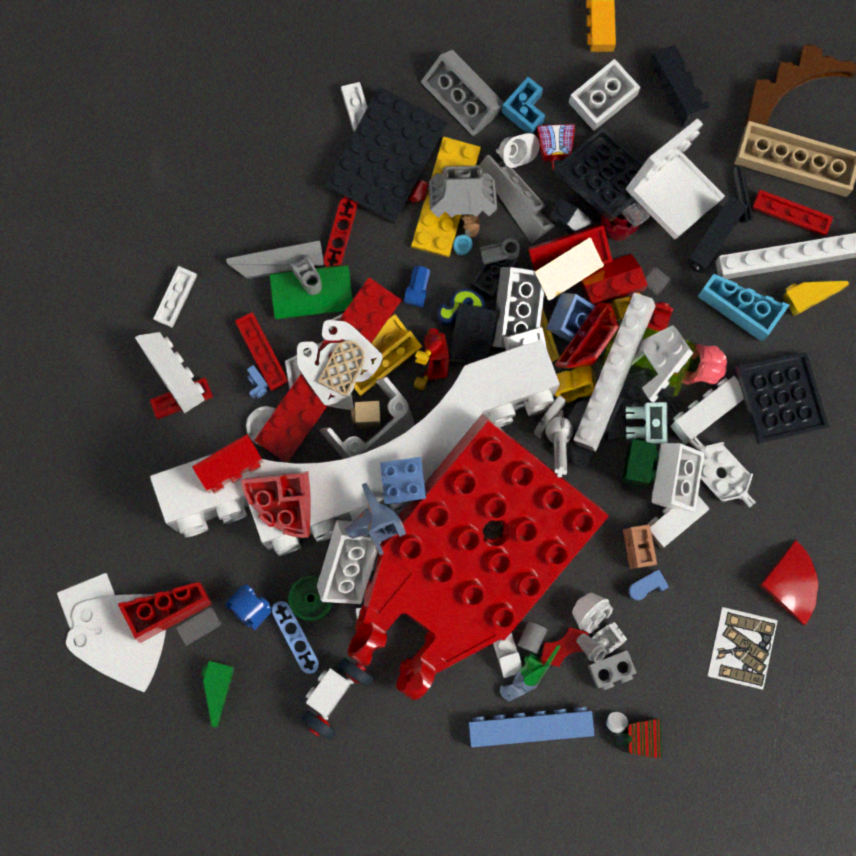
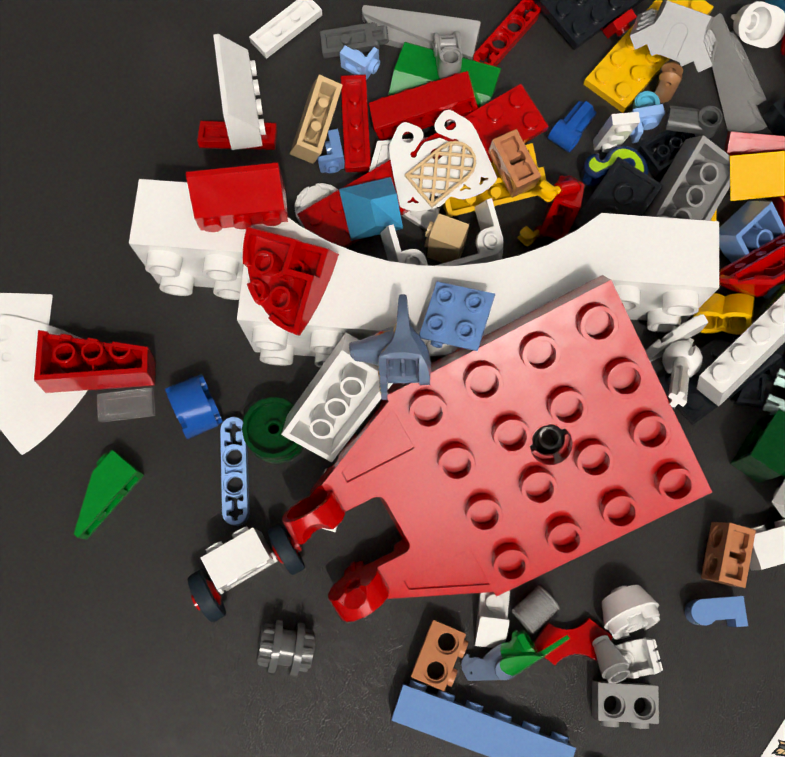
camera: 30 degrees right, 5 degrees down
none -> dark grey piece [256,619,315,676]
none -> tan brick [290,75,343,164]
none -> dark grey hinge [320,22,389,59]
none -> dark azure slope [339,177,403,241]
none -> light blue bracket [340,45,380,80]
none -> red brick [369,71,478,141]
none -> nougat brick [411,620,468,691]
none -> nougat brick [488,129,541,198]
none -> white plate [593,112,640,153]
none -> light blue bracket [630,104,665,143]

